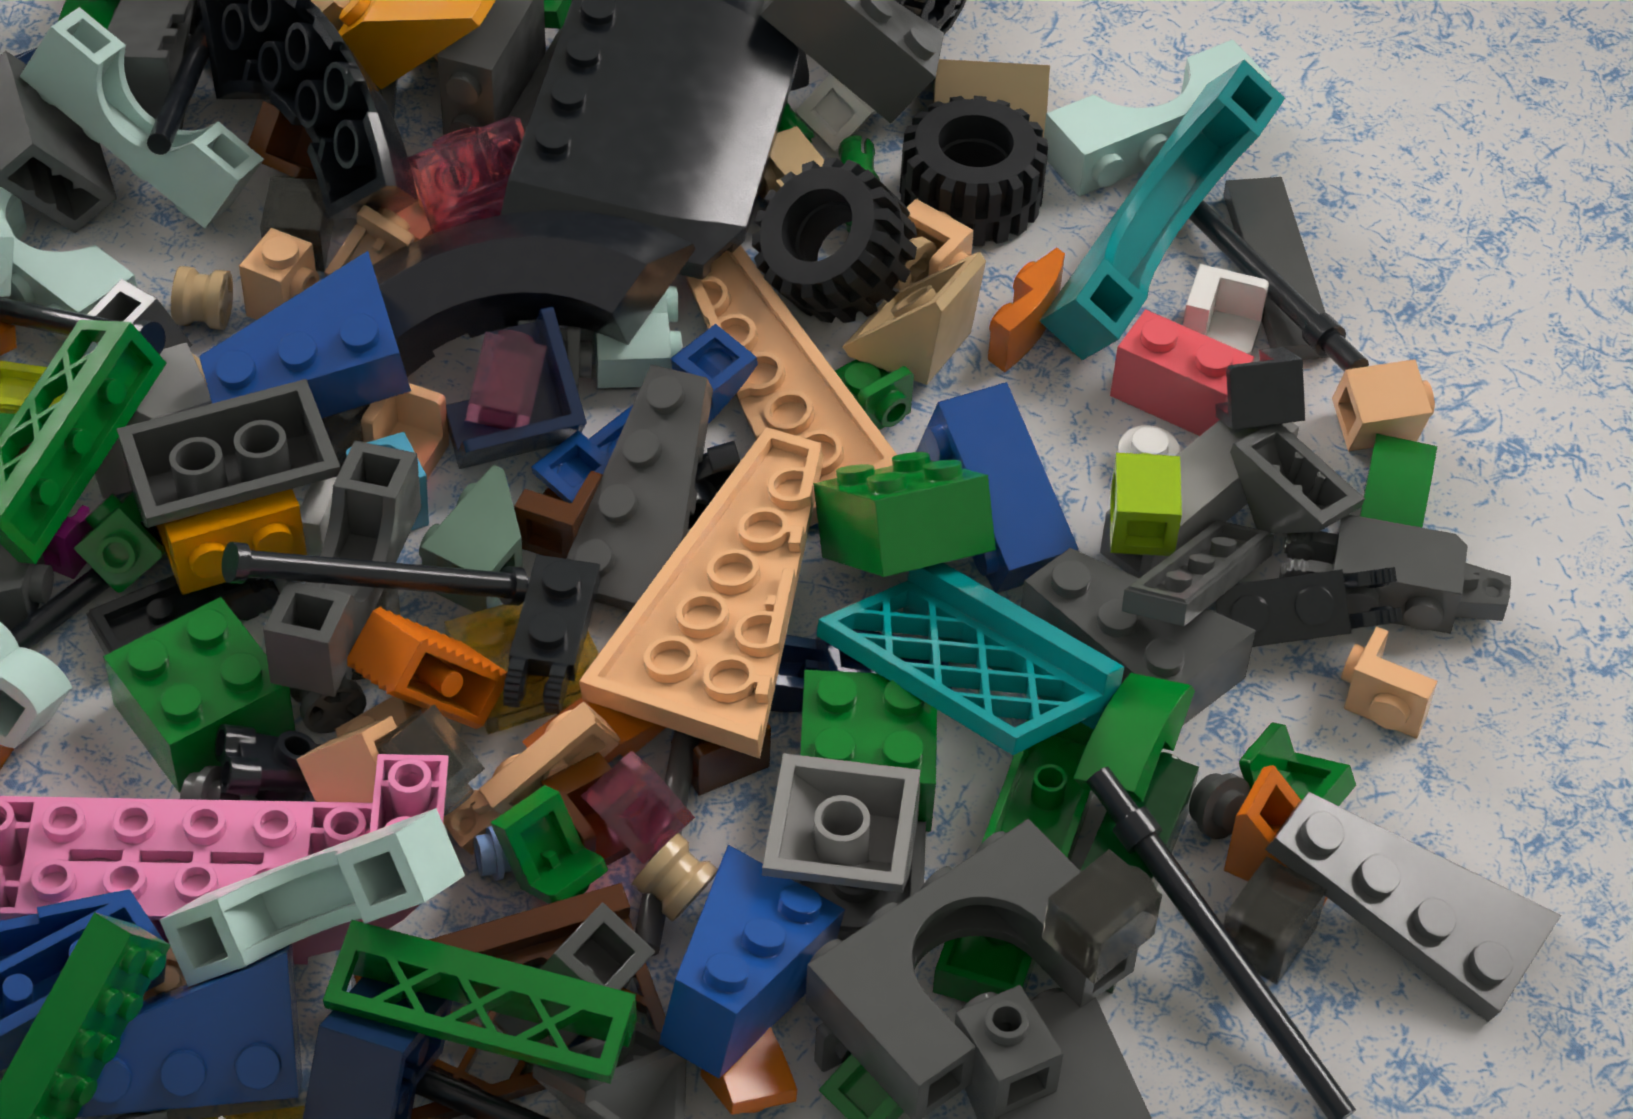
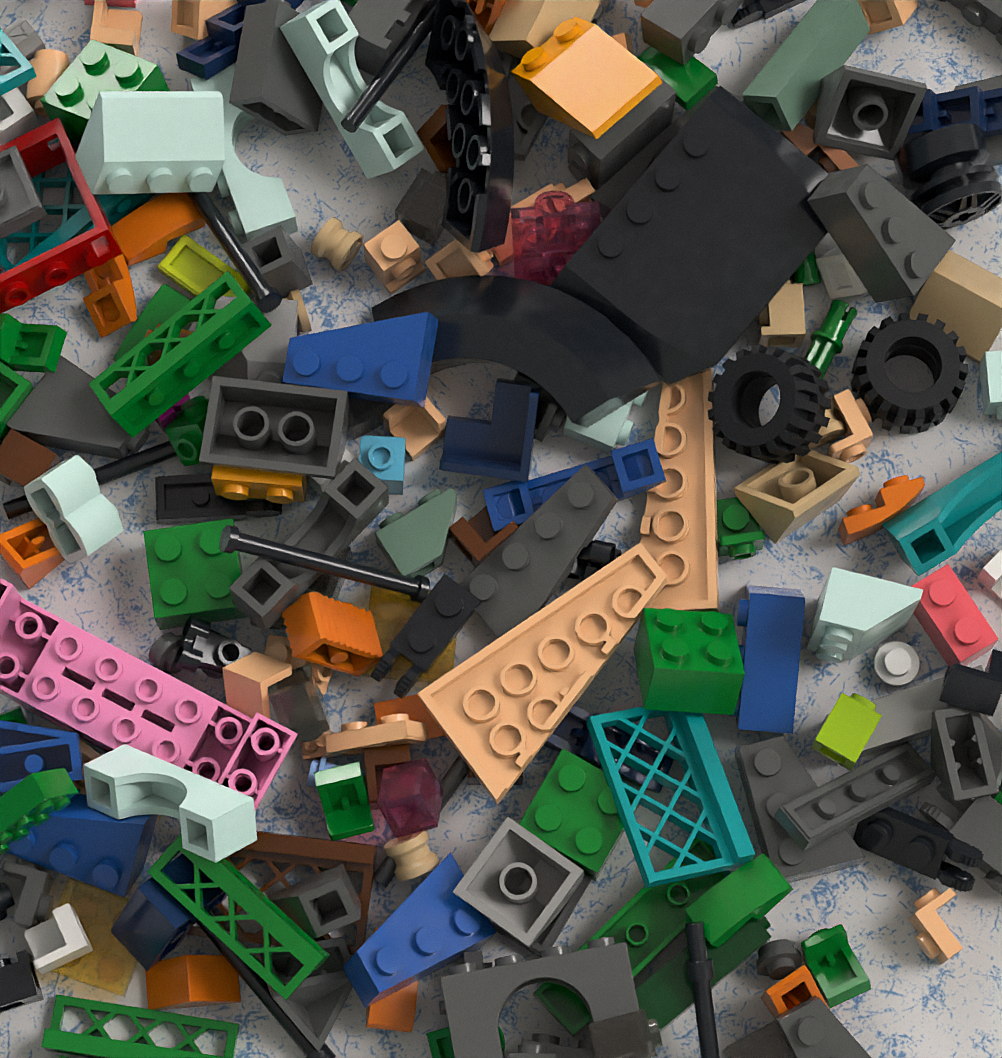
camera: 30 degrees right, 25 degrees up
clear pink brick [465,330,547,430] -> none
none -> light aqua slope [806,567,923,663]

